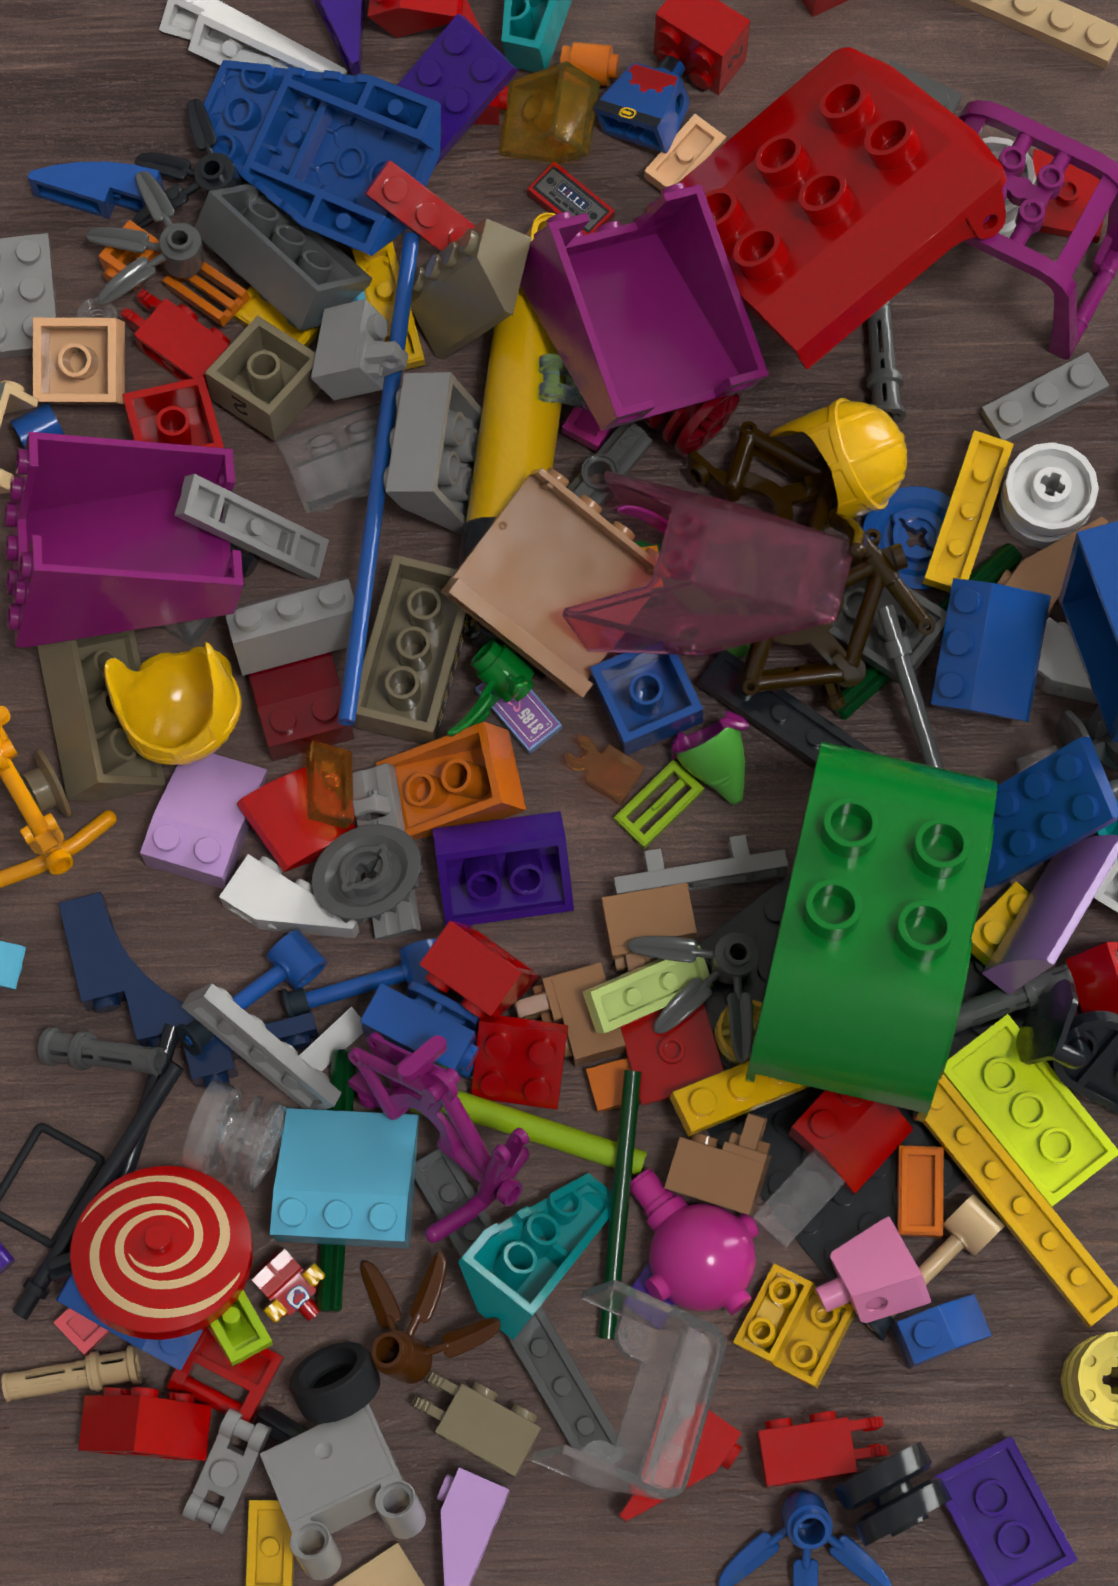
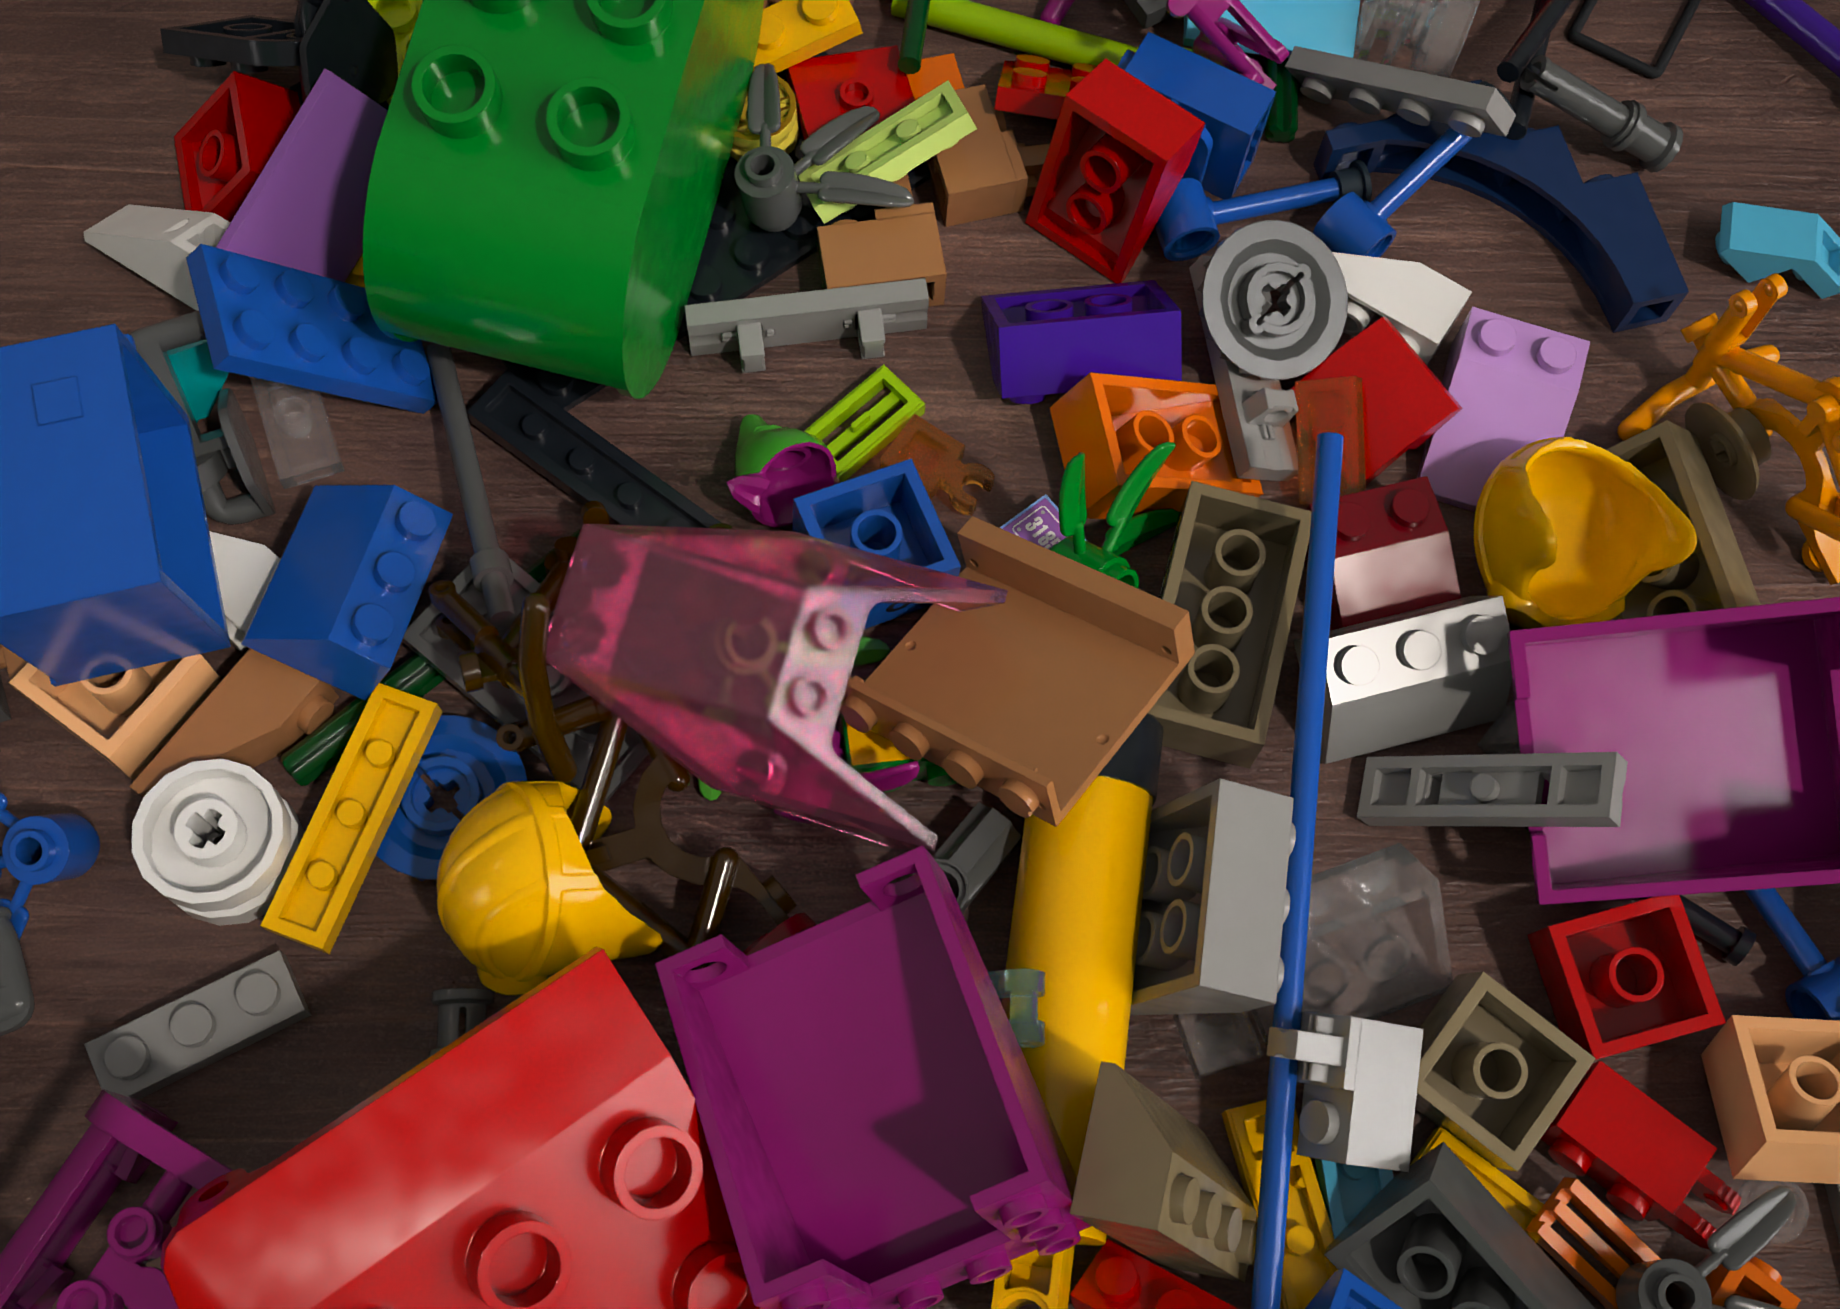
camera: 175 degrees right, 5 degrees down
white sticker [299,1006,363,1072] -> none

